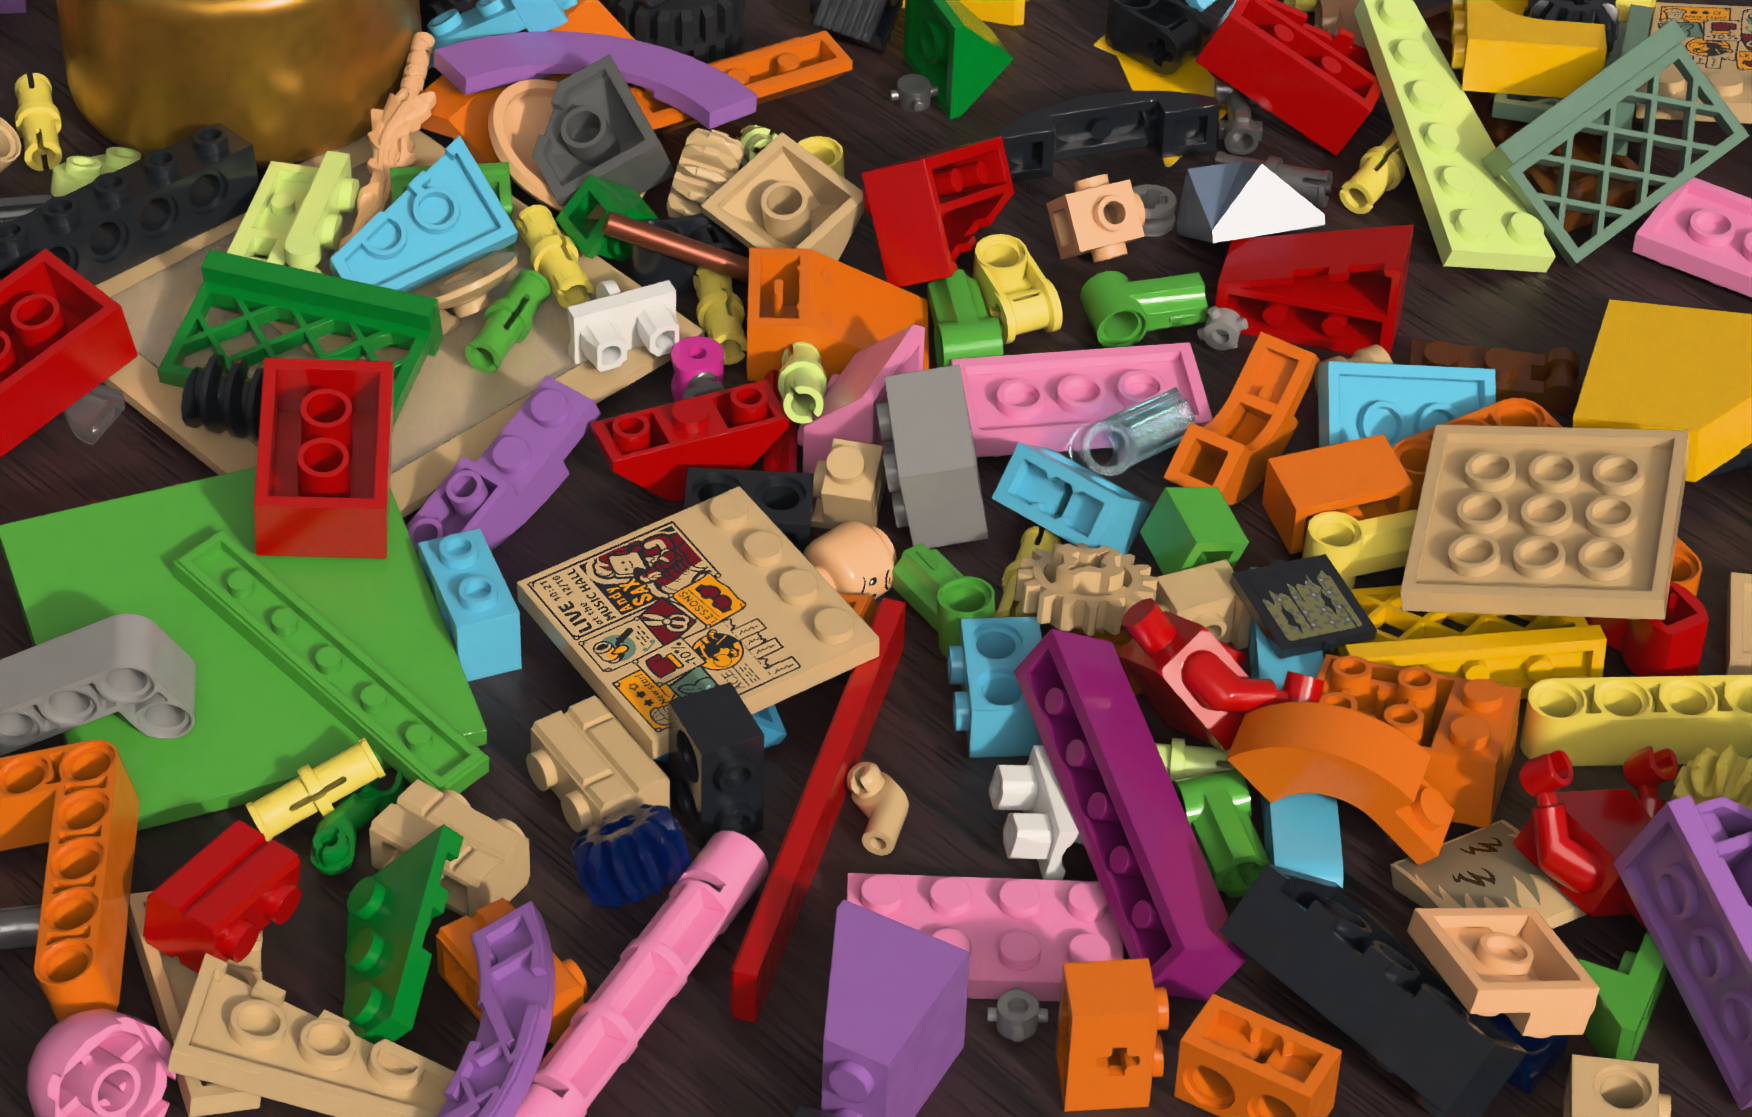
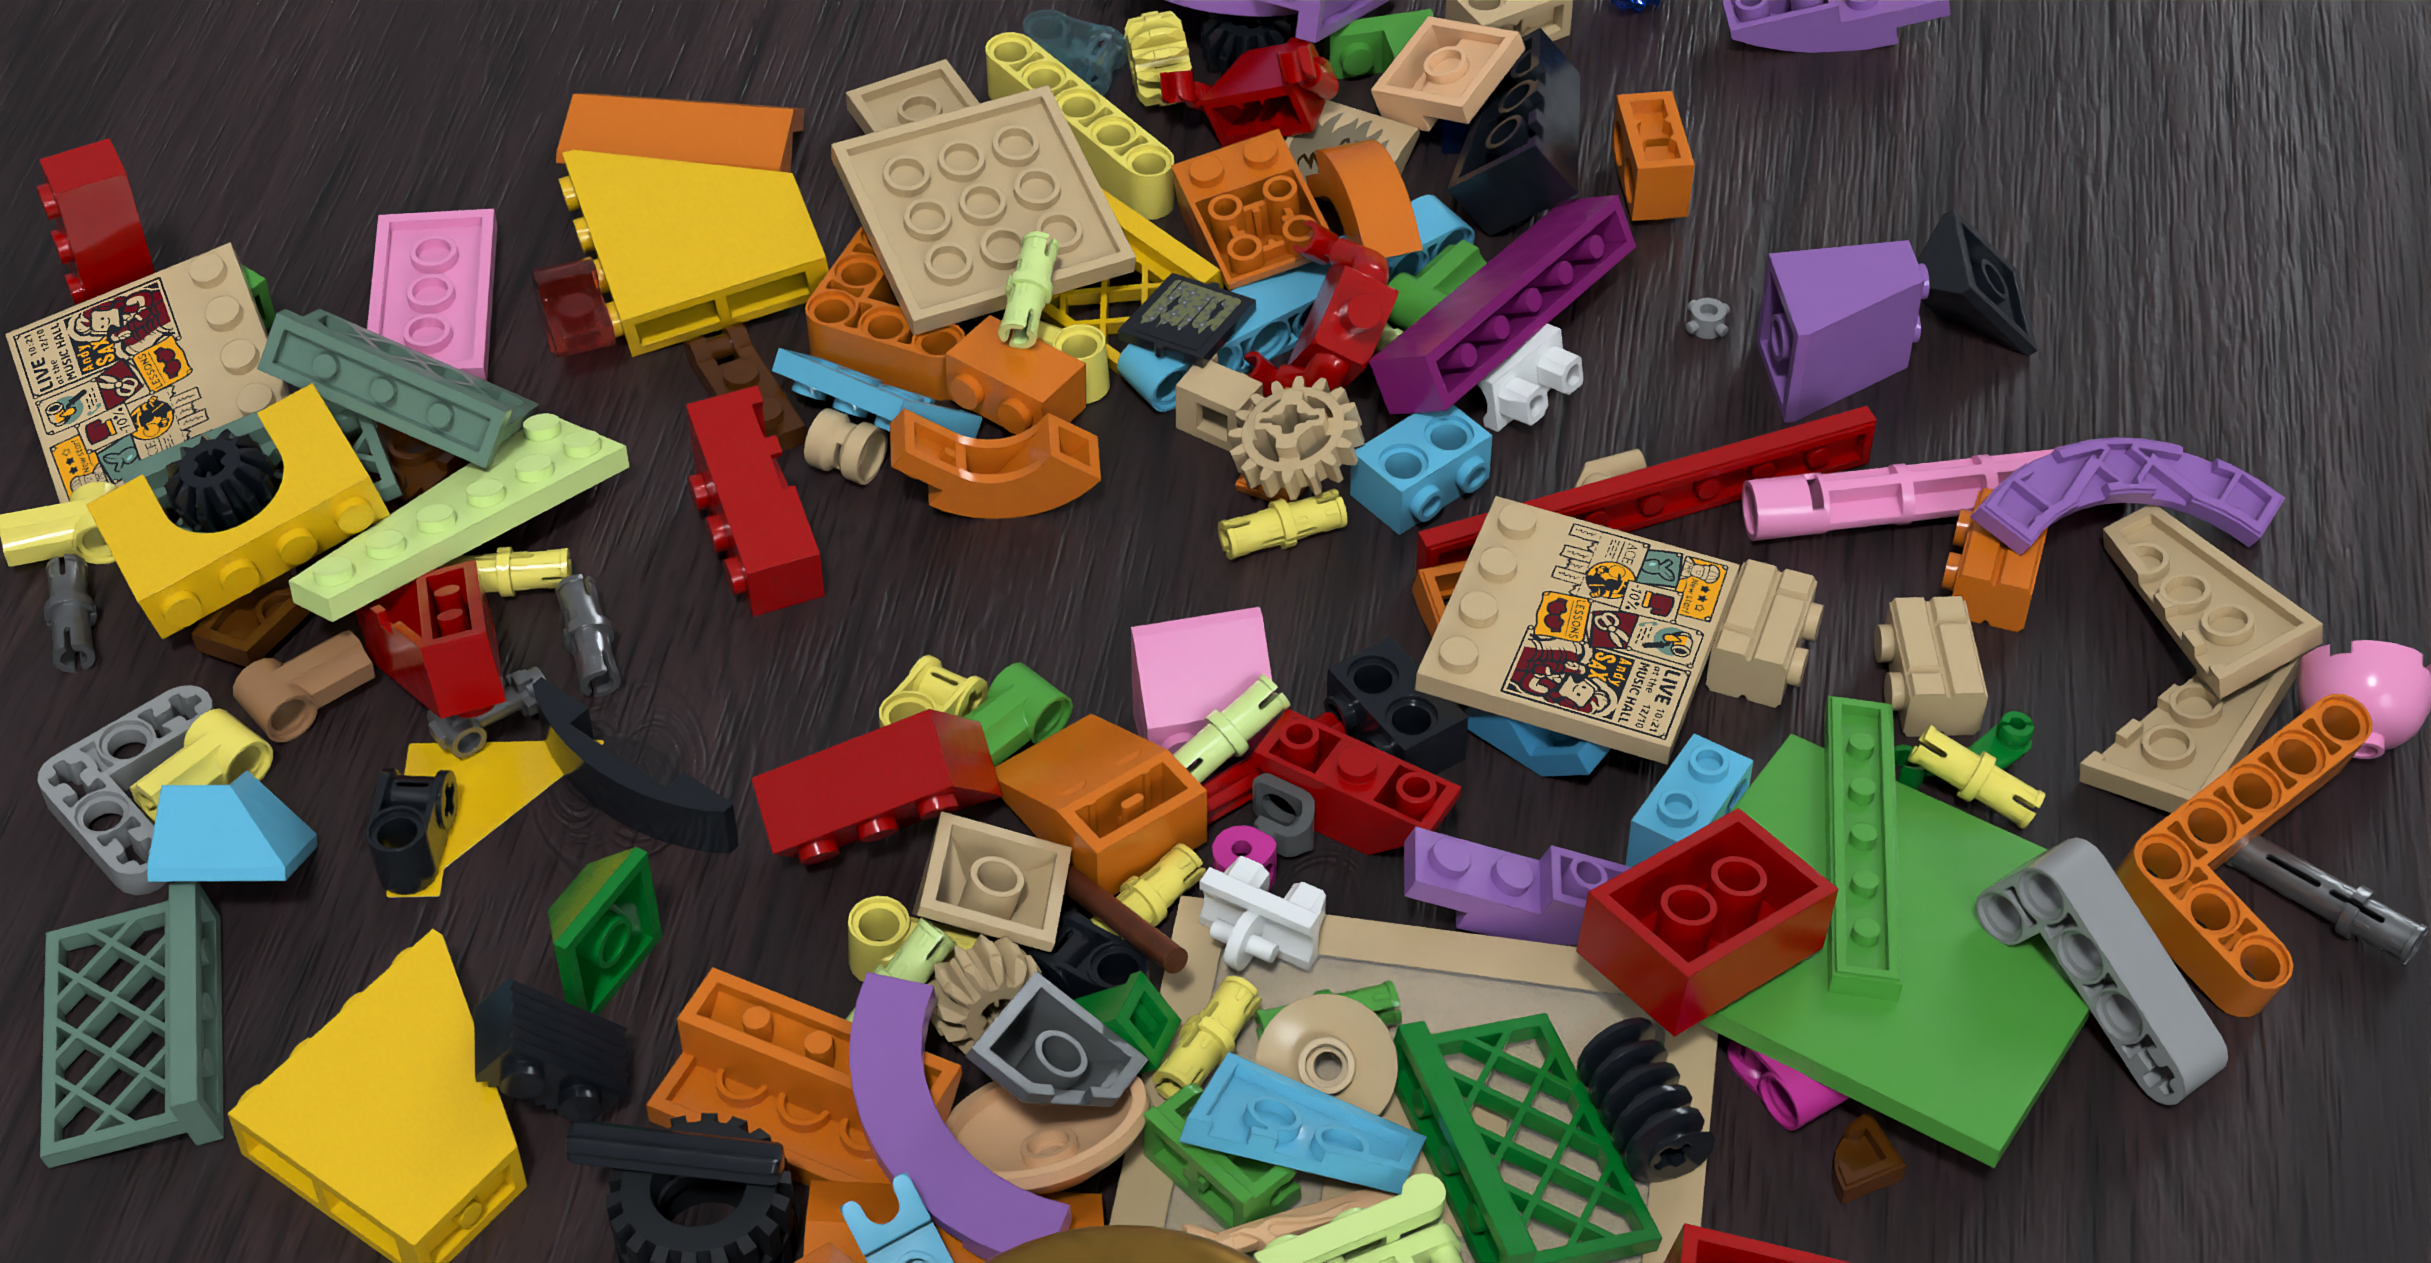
camera: 125 degrees left, 5 degrees up
red brick [143,820,301,974] -> none
green wing [343,824,464,1044] -> none
clear blue gear [570,804,692,908] -> none
black brick [668,682,764,850] -> none
light nougat head [803,521,897,599] -> none
tan brick [812,438,886,529] -> none
bright pink plate [847,873,1124,1001] -> none
light grey brick [876,364,989,548] -> none
flat silver piece [889,74,938,112] -> none
bright green piece [892,543,995,657] -> none
bright pink plate [951,342,1213,457] -> none
medium azure brick [992,442,1151,555] -> none
light nougat brick [1046,174,1145,263] -> none
orange brick [1055,958,1169,1112] -> none
clear light blue piece [1067,387,1195,477] -> none
bright green piece [1080,271,1208,348] -> none
light grey bush [1132,184,1177,237] -> none
bright green brick [1140,487,1249,575] -> none
slope [1176,161,1326,243] -> none
light grey piece [1197,306,1248,351] -> none
none -> clear red brick [531,256,616,358]
none -> yellowish green pin [998,231,1060,349]

